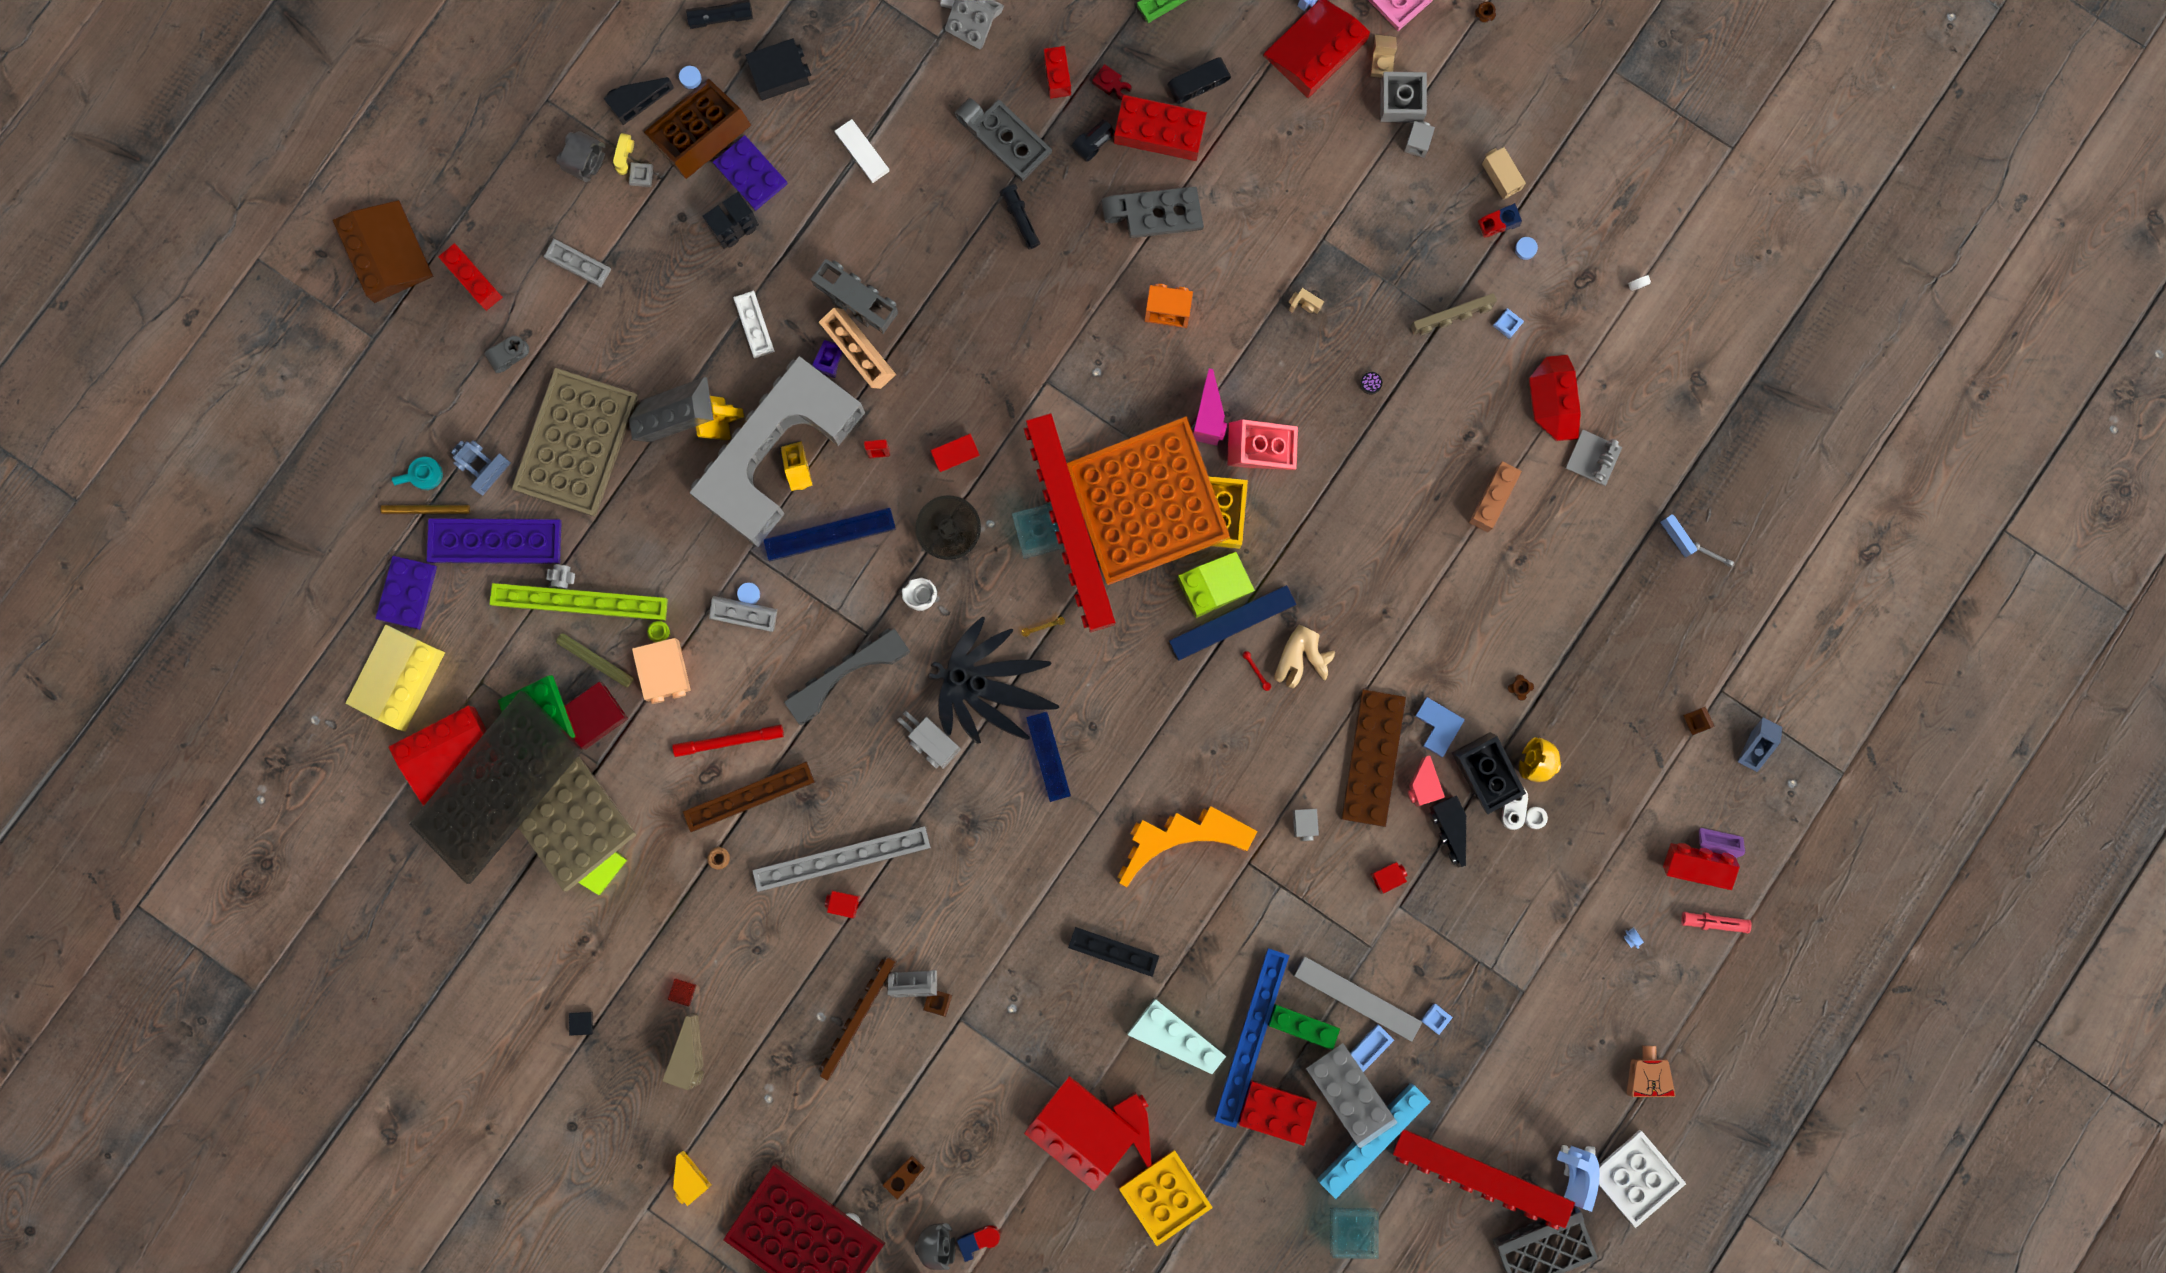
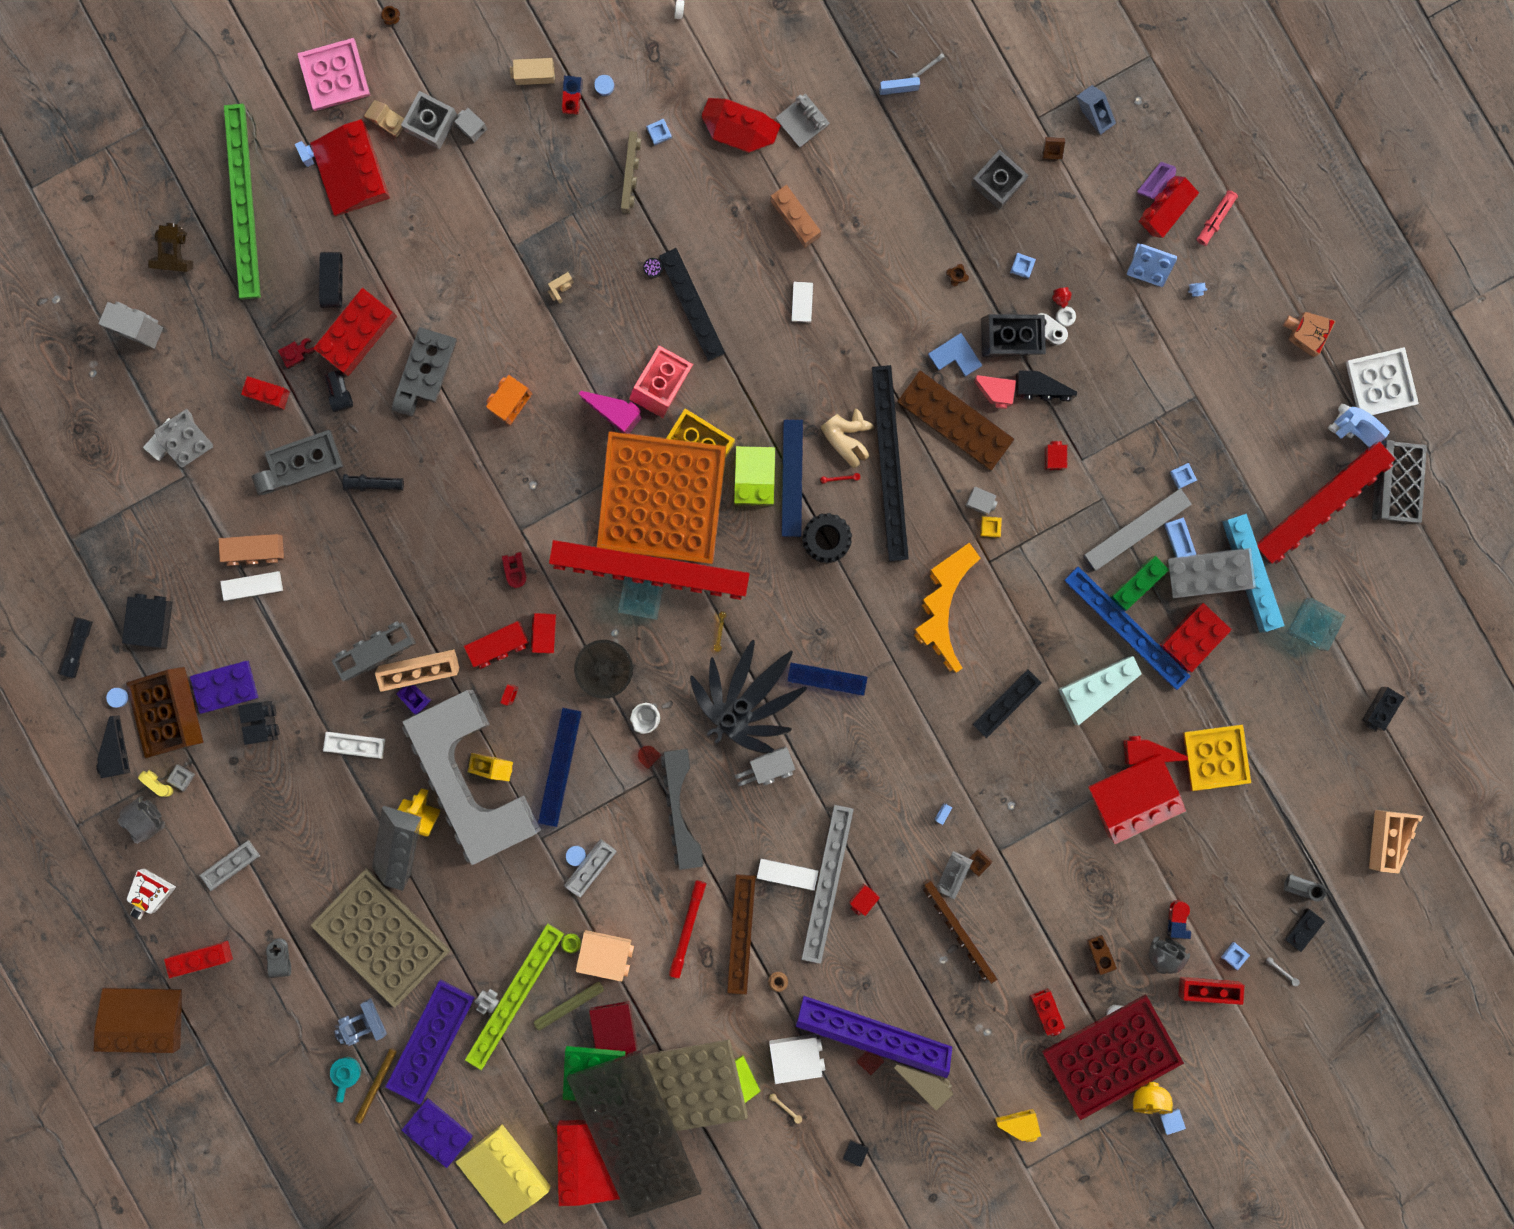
camera: 60 degrees left, 5 degrees up
yellow cylinder [1519,737,1561,782] -> none
none -> torso [127,869,176,919]
none -> nougat brick [219,534,284,566]
none -> red brick [464,621,529,669]
none -> dark red plate [502,552,527,588]
none -> clear red tile [638,745,661,769]
none -> black plate [659,248,726,362]
none -> white tile [757,859,819,891]
none -> white brick [769,1034,825,1084]
none -> tan hinge [769,1093,802,1124]
none -> white tile [792,282,813,323]
none -> dark purple plate [796,996,952,1078]
none -> black tyre [802,513,852,563]
none -> black plate [871,365,909,562]
none -> light blue tile [935,803,952,825]
none -> flat silver brick [971,149,1029,210]
none -> yellow tile [980,516,1002,538]
none -> light blue tile [1010,253,1036,279]
none -> red brick [1030,988,1065,1036]
none -> red plate [1052,287,1072,308]
none -> light blue bracket [1127,243,1177,287]

